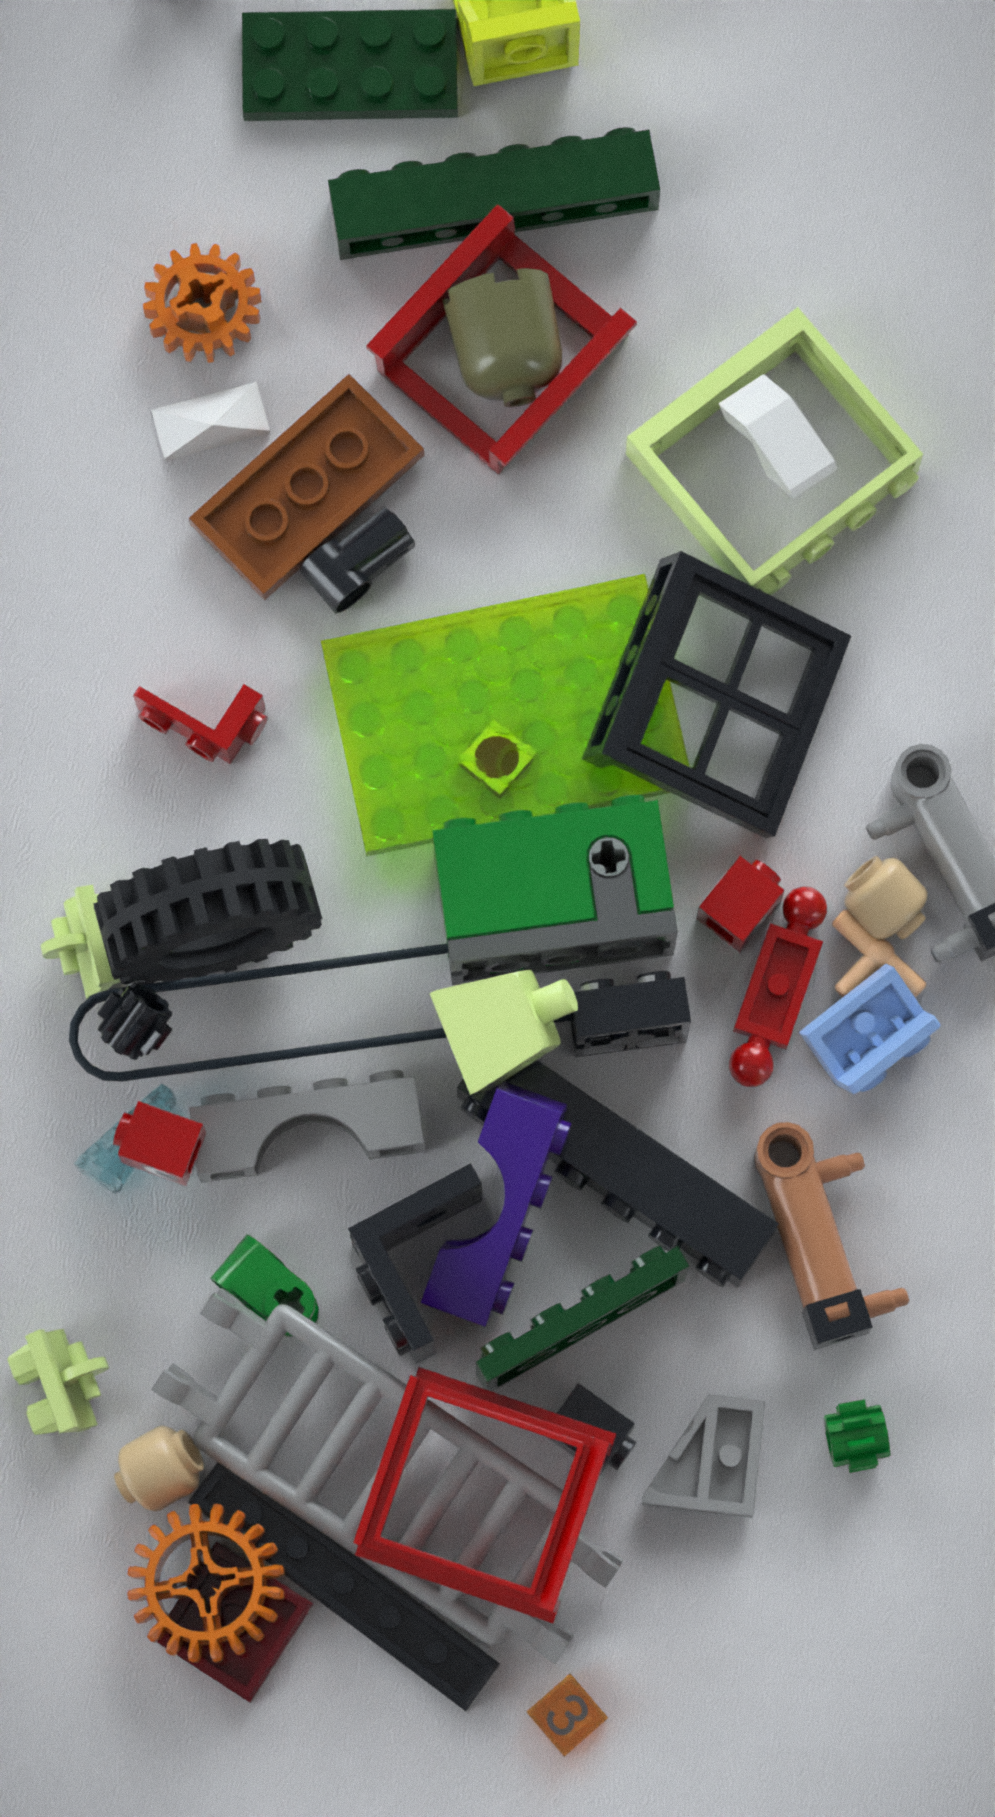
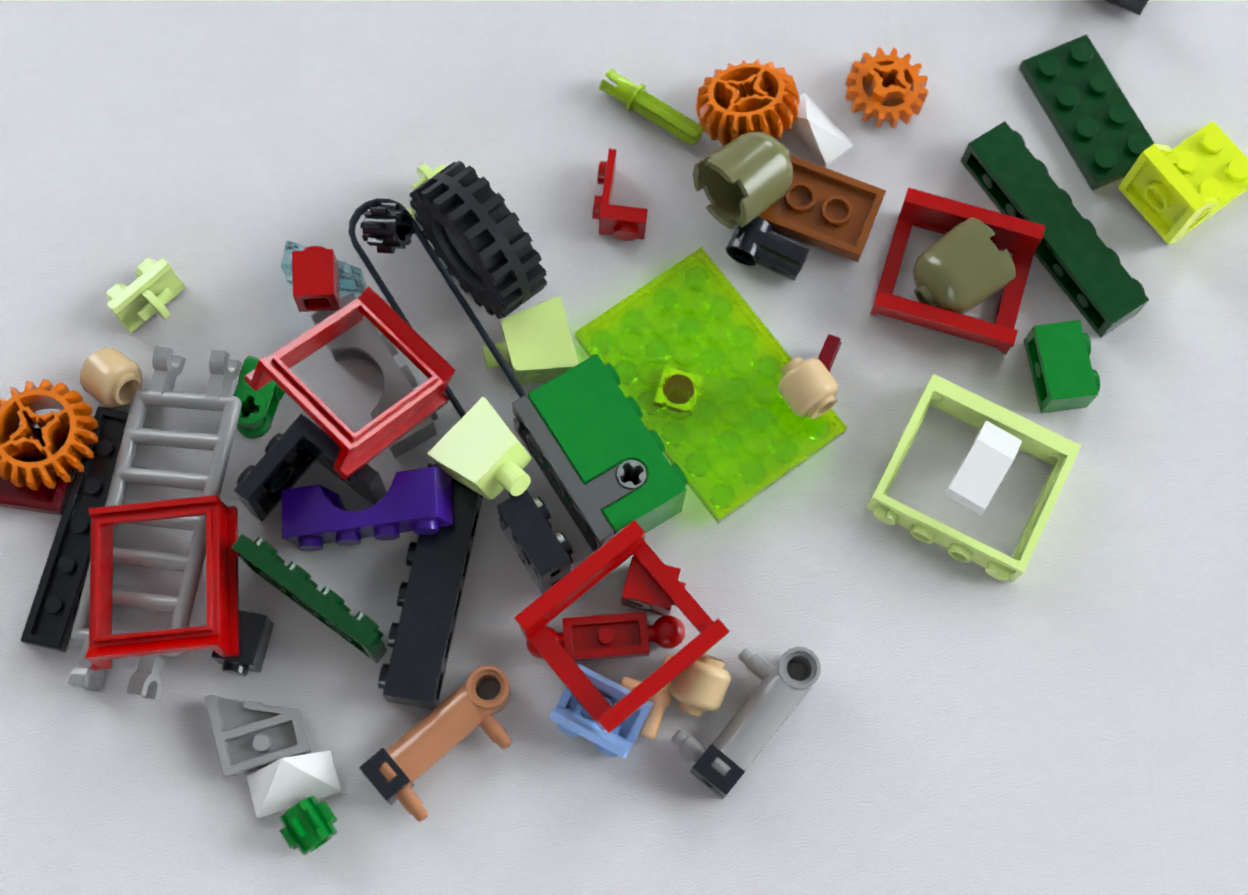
camera: 60 degrees right, 5 degrees down
clear orange tile [526,1674,608,1757] -> none
black window [582,551,851,838] -> none
none -> red piece [244,286,456,480]
none -> white slope [247,750,342,819]
none -> yellowish green torso [482,296,579,384]
none -> red piece [514,520,730,734]
none -> lime axle [599,68,703,146]
none -> olive cylinder [693,131,794,229]
none -> orange gear [696,59,800,147]
none -> tan head [777,357,839,419]
none -> dark red tile [818,333,842,372]
none -> green brick [1024,320,1100,413]

